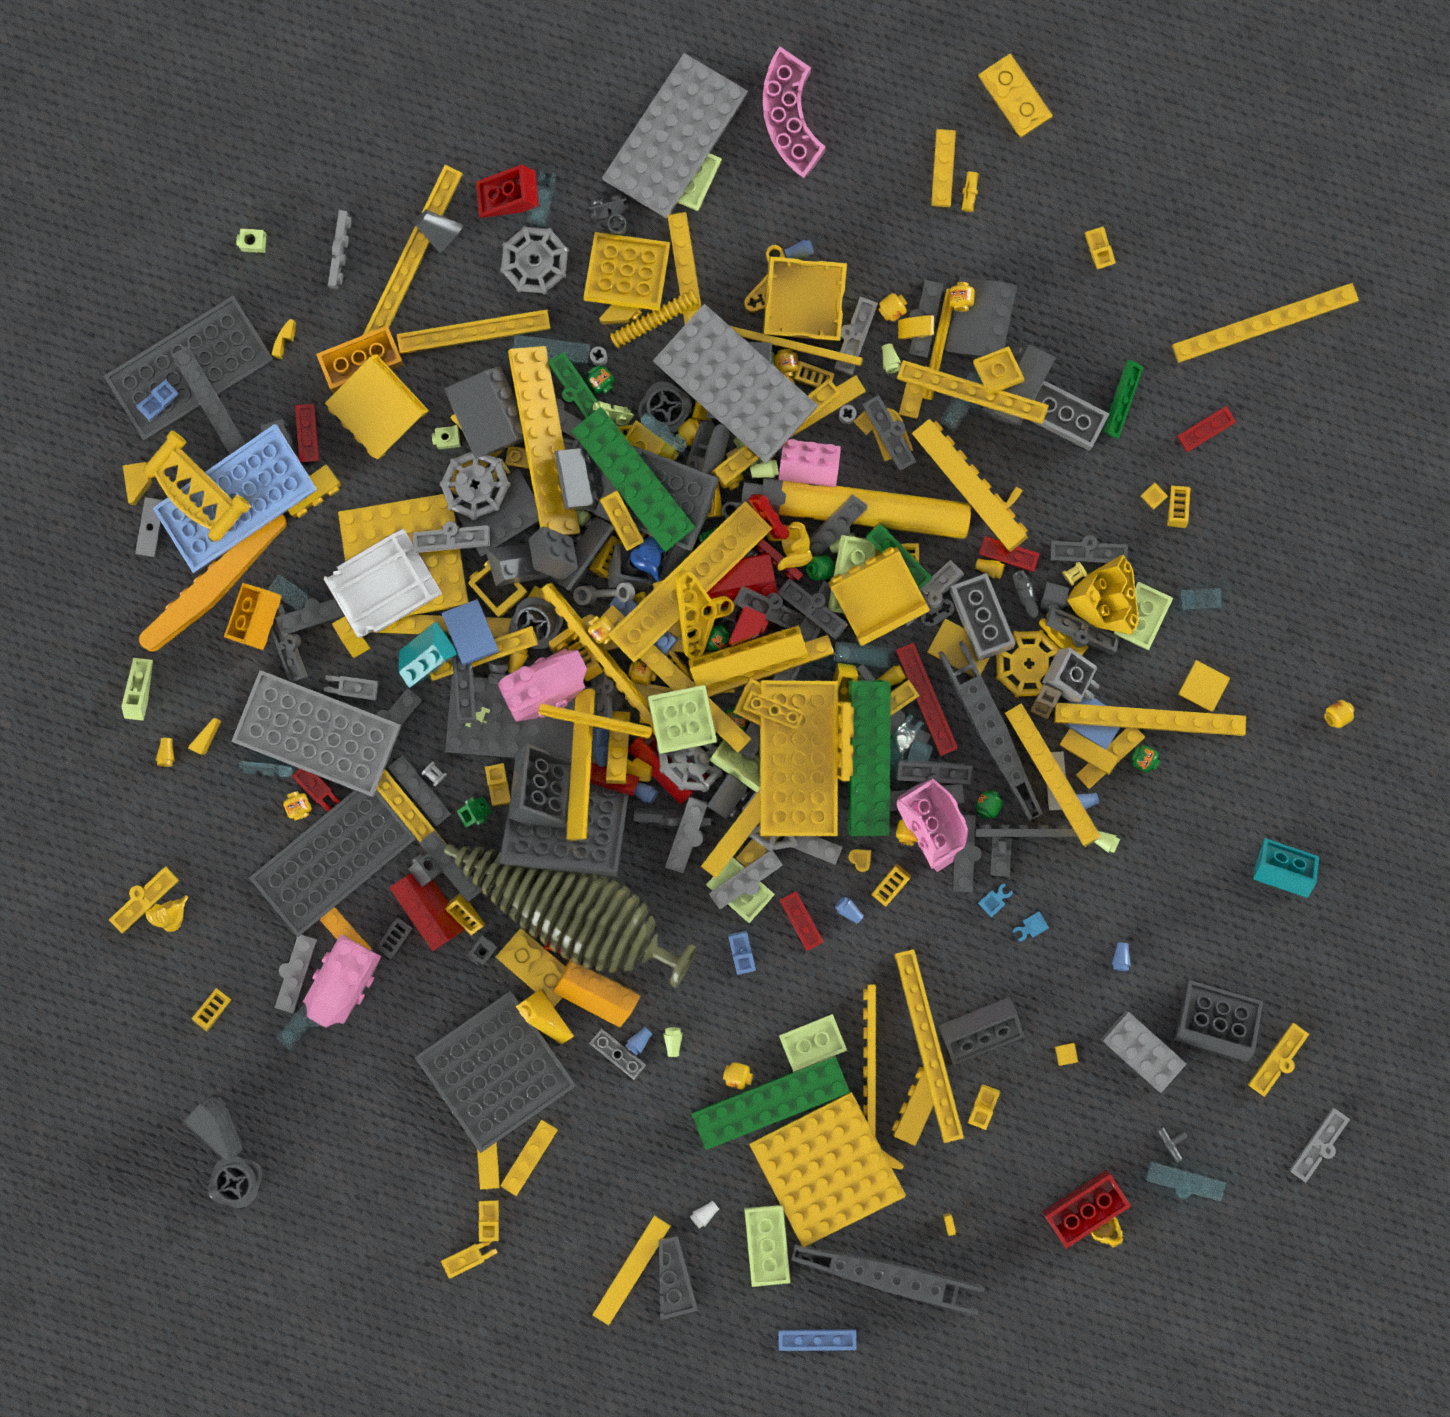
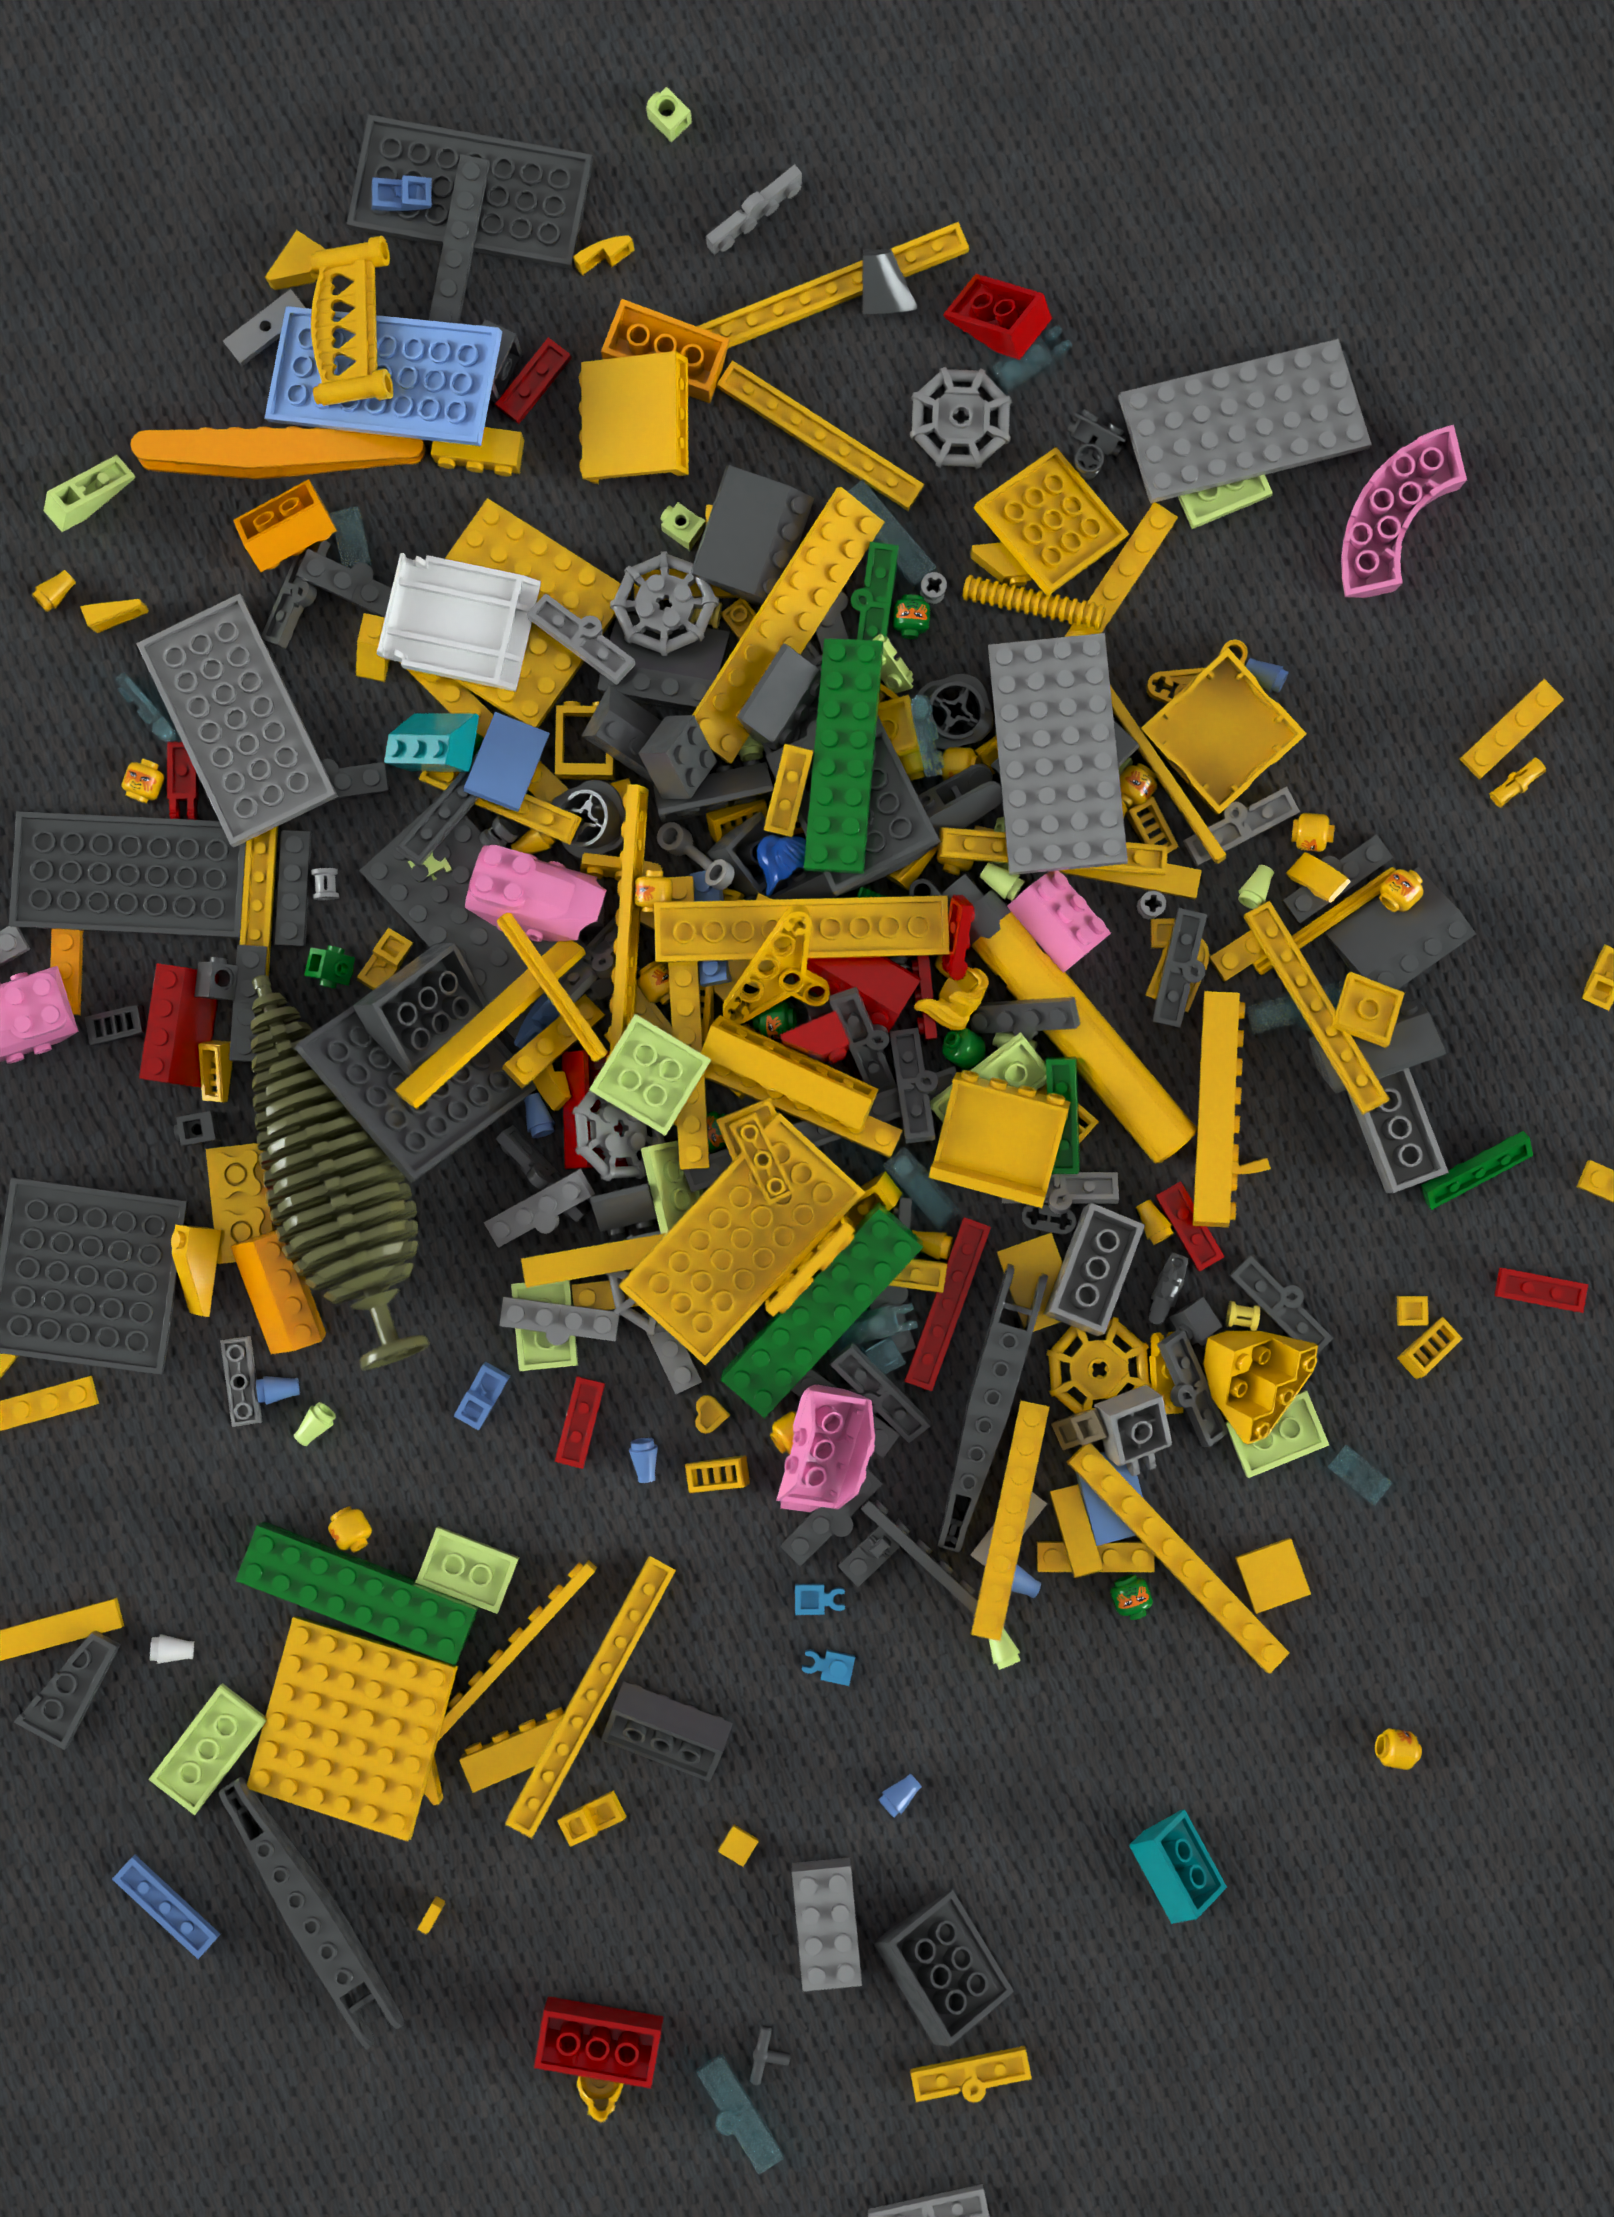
camera: 45 degrees right, 0 degrees up
light grey hinge [323,675,379,701] -> none
yellow slope [568,641,603,681] -> none
red plate [590,762,640,796] -> none
green head [975,790,1003,820] -> none

